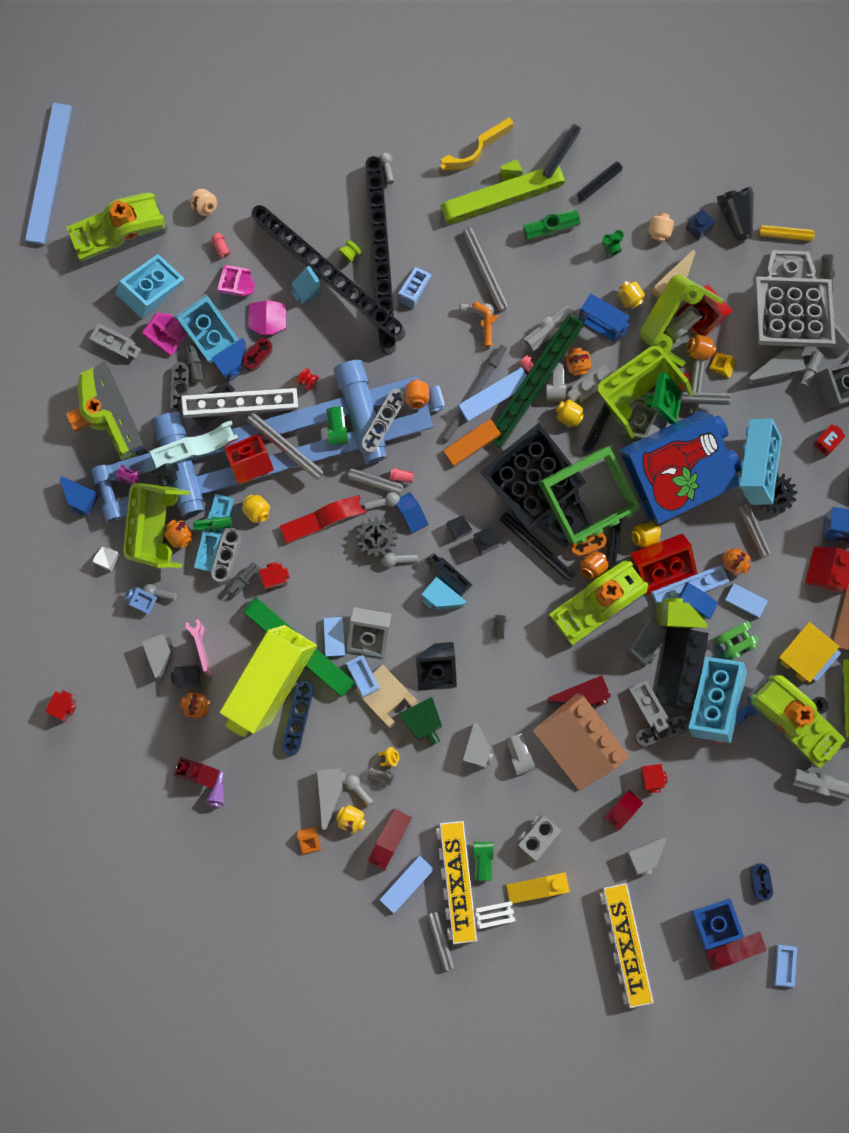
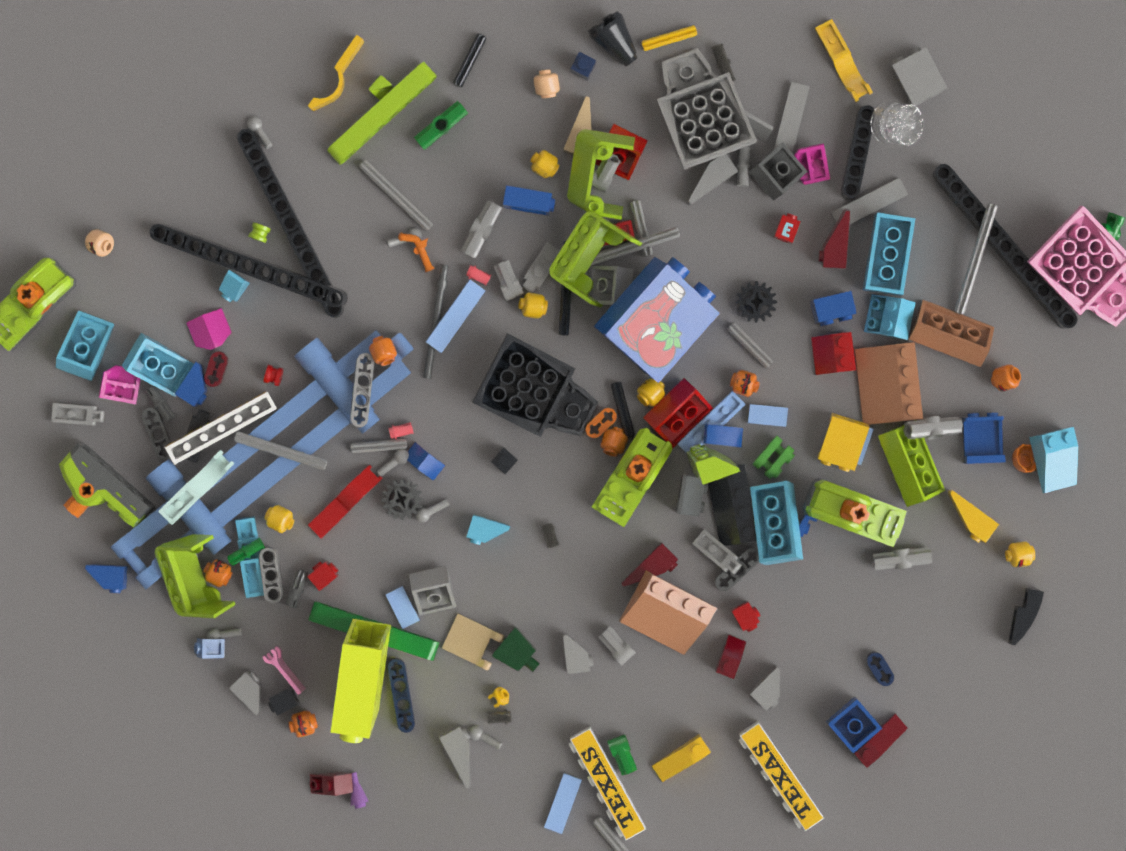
camera: 20 degrees left, 10 degrees up
red brick [45,690,76,722] -> none
white slope [92,546,120,572] -> none
magenta bush [116,465,140,485] -> none
black tile [151,463,179,486] -> none
coral pin [211,233,230,258] -> none
dark pink slope [217,265,255,296] -> none
red slope [224,433,274,484] -> none
orange slope [297,827,321,855] -> none
green piece [326,406,348,446] -> none
yellow head [336,805,366,834] -> none
light blue tile [345,655,380,698] -> none
dark red slope [367,809,412,870] -> none
light blue slope [397,267,431,309] -> none
black slope [416,642,457,690] -> none
black hinge [425,553,473,597] -> none
orange tile [443,418,501,467] -> none
black slope [446,515,472,541] -> none
white tile [474,901,515,929] -> none
dark green tile [491,313,585,449] -> none
black axle [500,512,575,582] -> none
light grey brick [518,815,561,862] -> none
bright green window [538,446,641,545] -> none
black axle [542,124,581,179] -> none
orange head [565,347,592,376] -> none
green plate [602,230,624,257] -> none
green tile [645,372,683,425] -> none
orange head [686,335,716,361] -> none
yellow slope [709,353,737,378] -> none
medium azure brick [738,418,782,505] -> none
light blue tile [773,945,797,988] -> none
black bush [812,697,828,715] -> none

